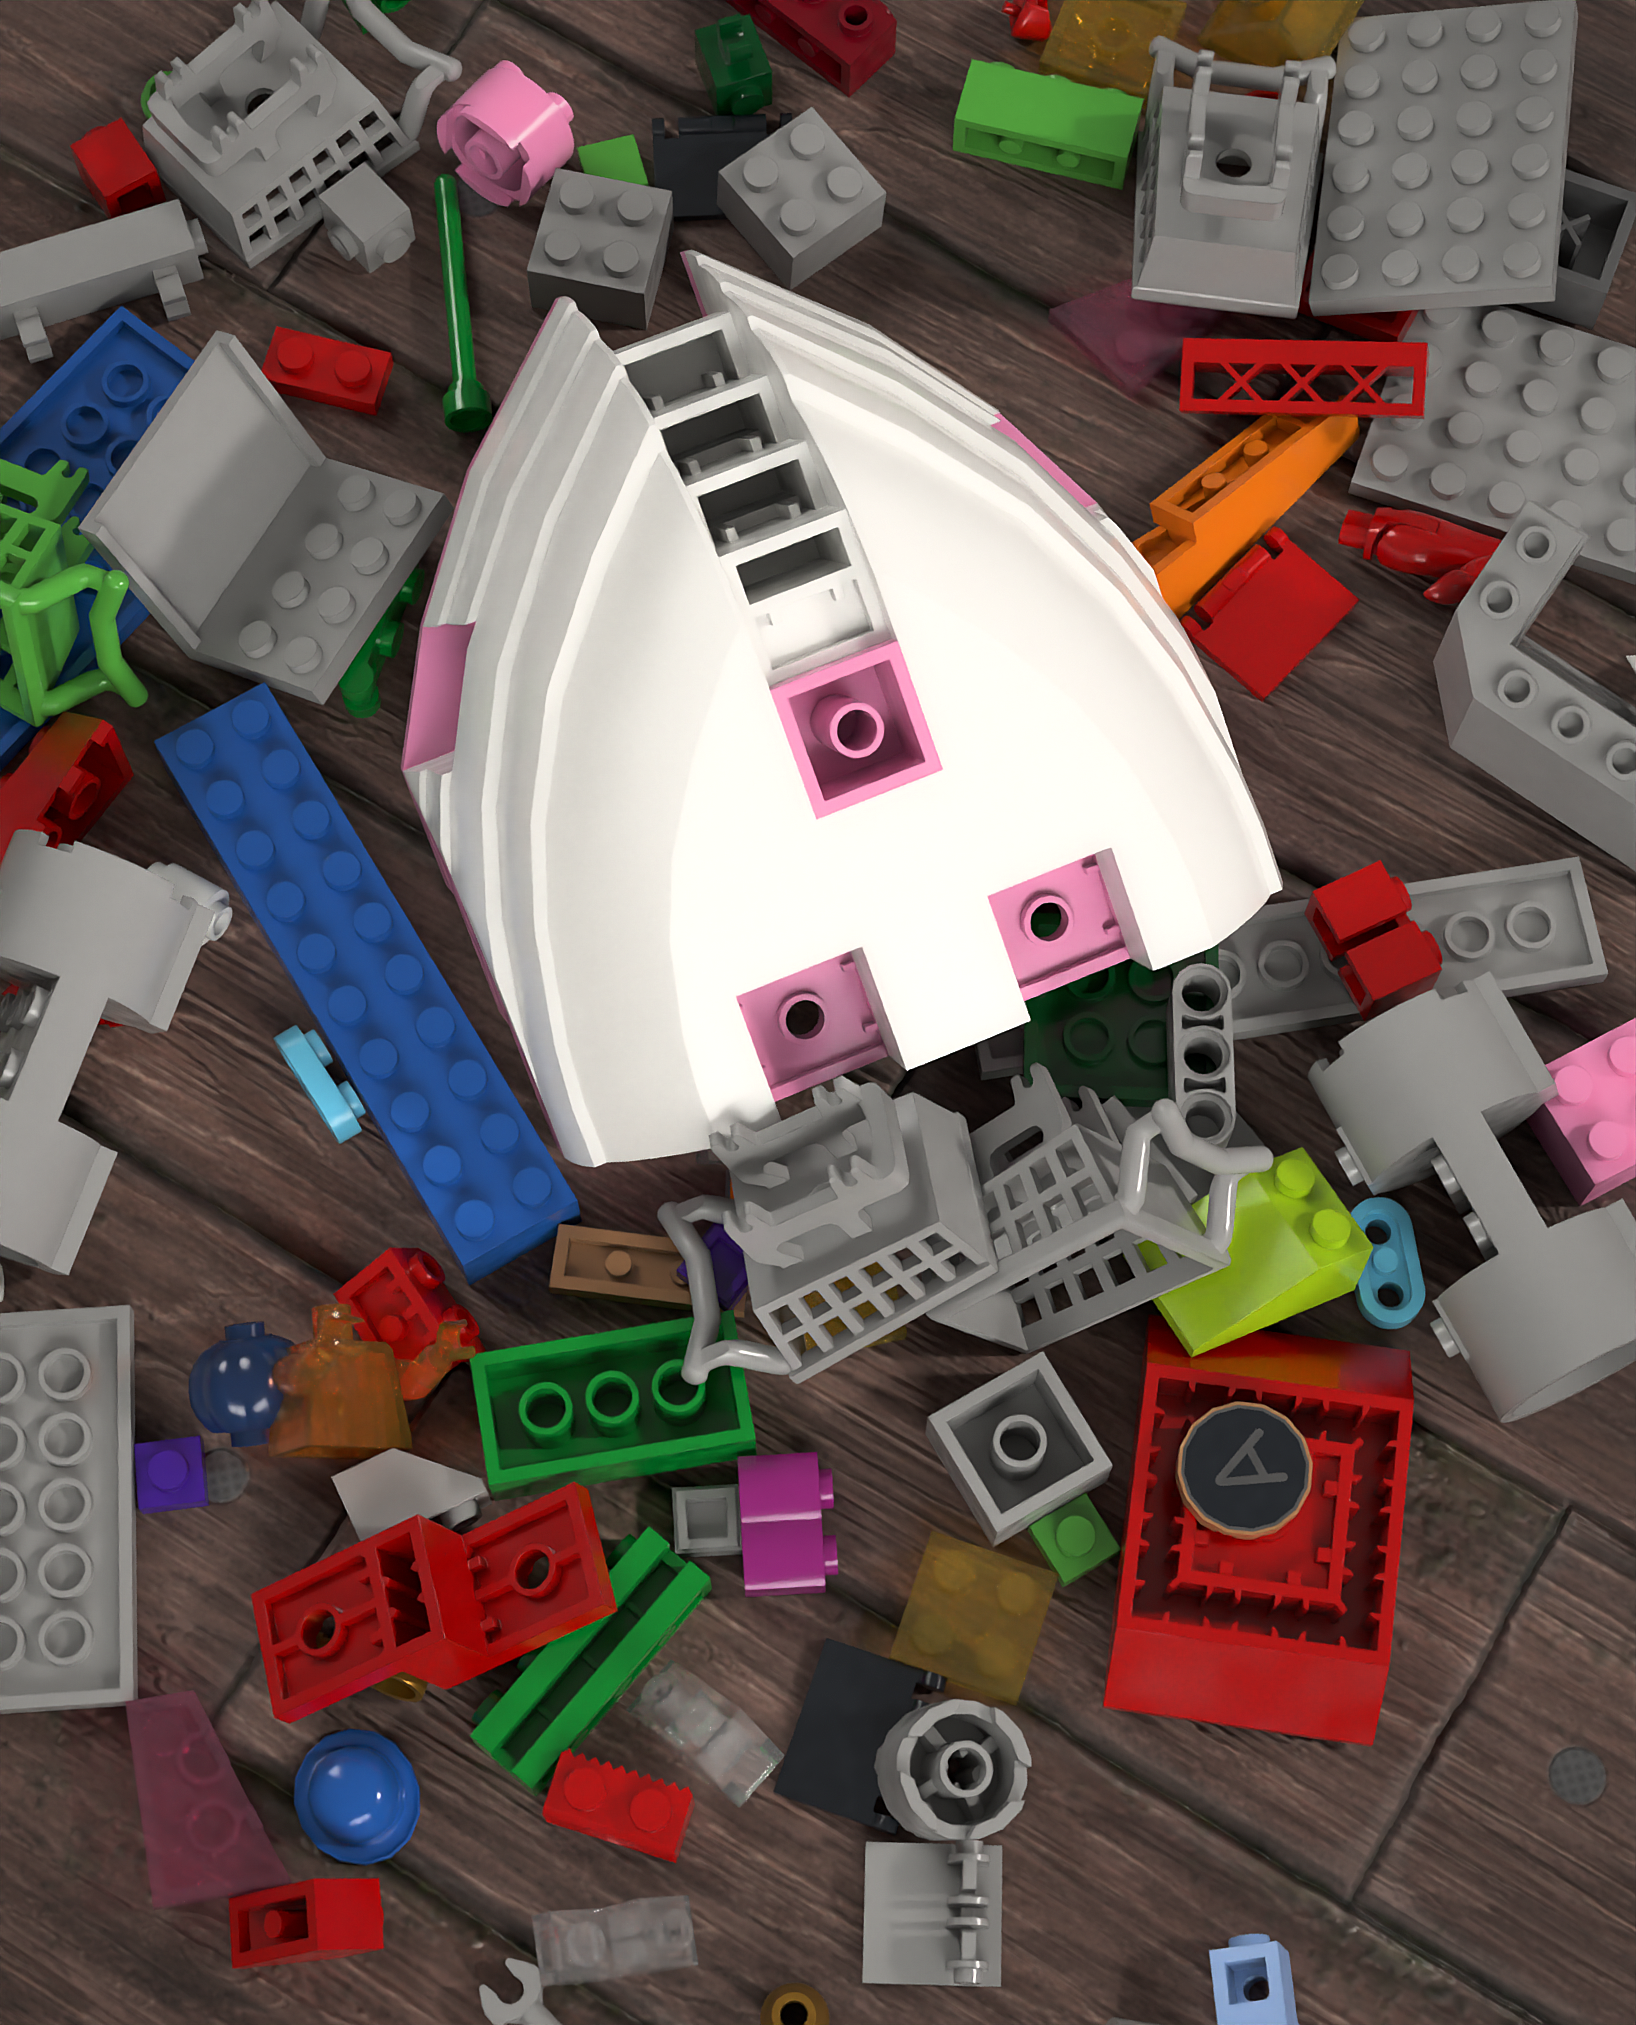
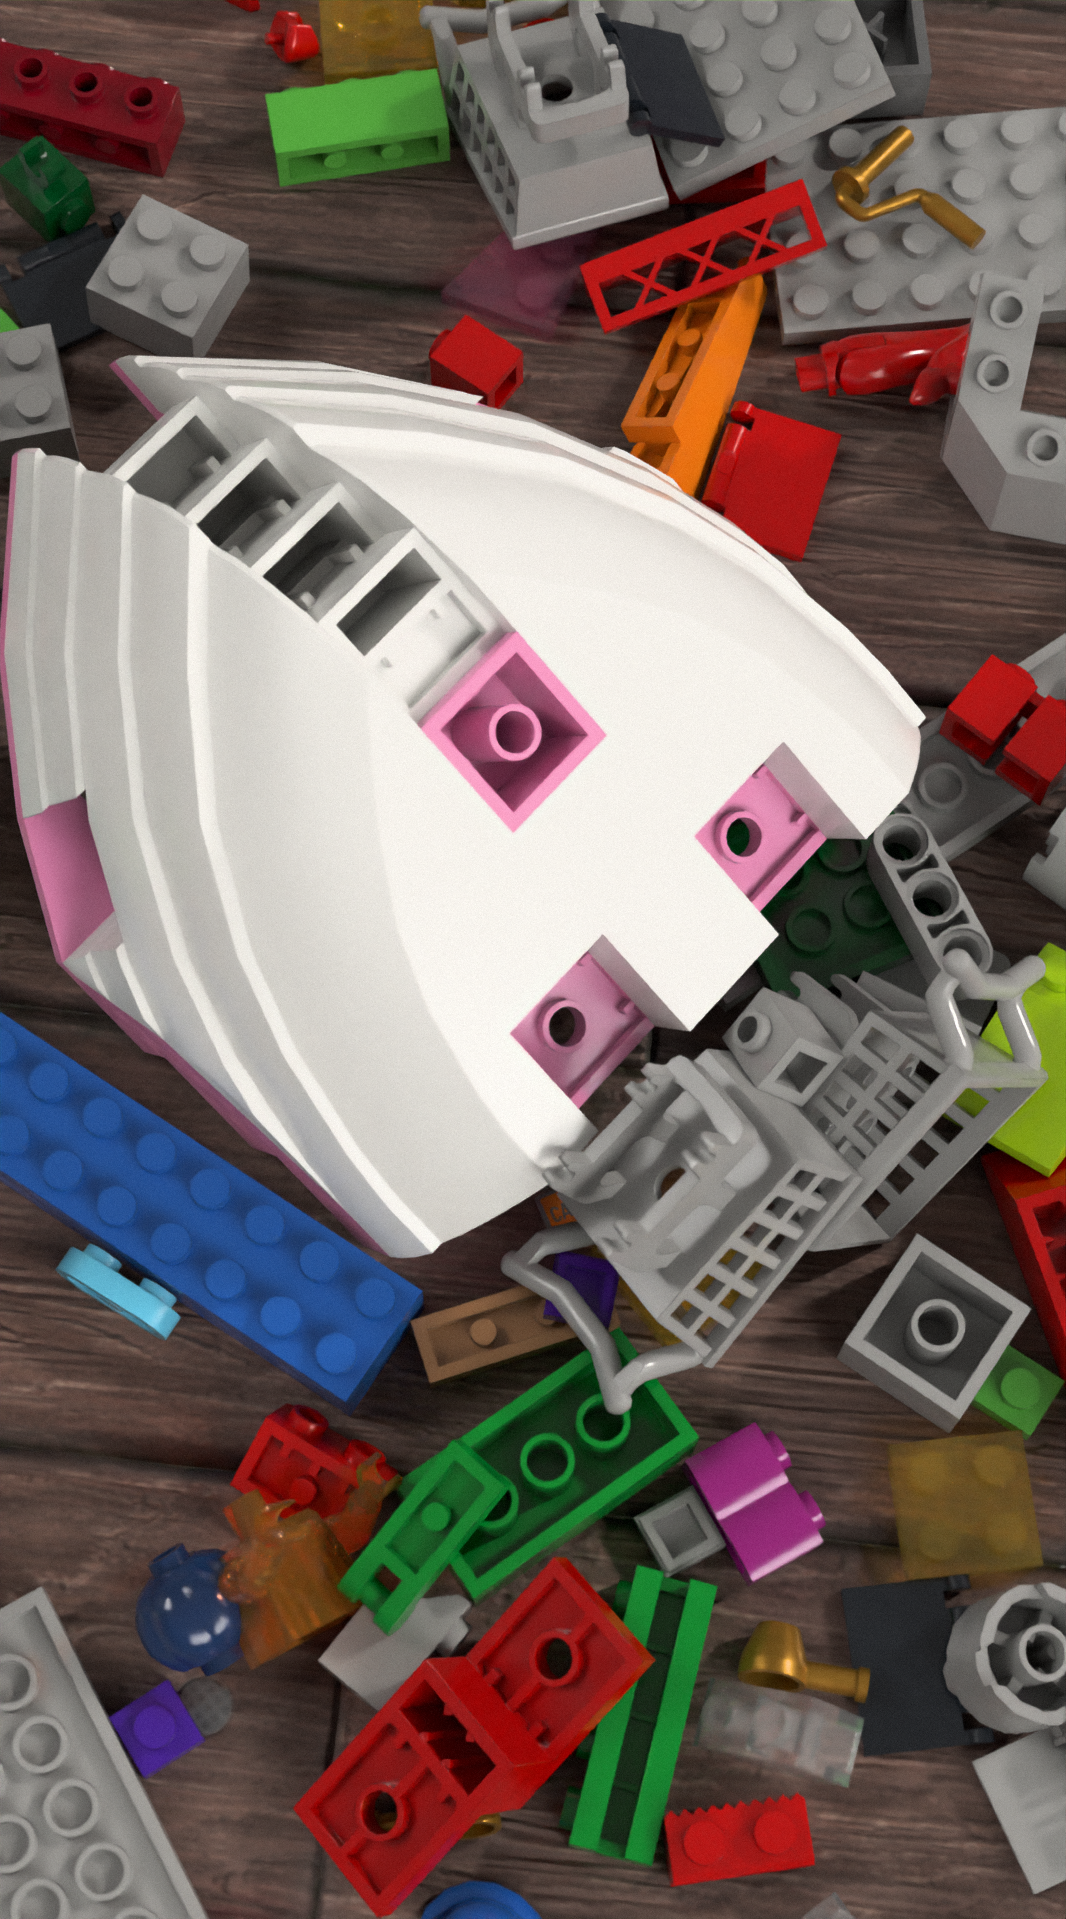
camera: 25 degrees left, 0 degrees up
none -> green plate [337,1439,512,1636]
none -> red brick [428,314,523,409]
none -> black piece [595,13,725,148]
none -> light grey brick [722,987,844,1107]
none -> pearl gold bar [737,1620,870,1703]
none -> pearl gold piece [832,125,986,250]

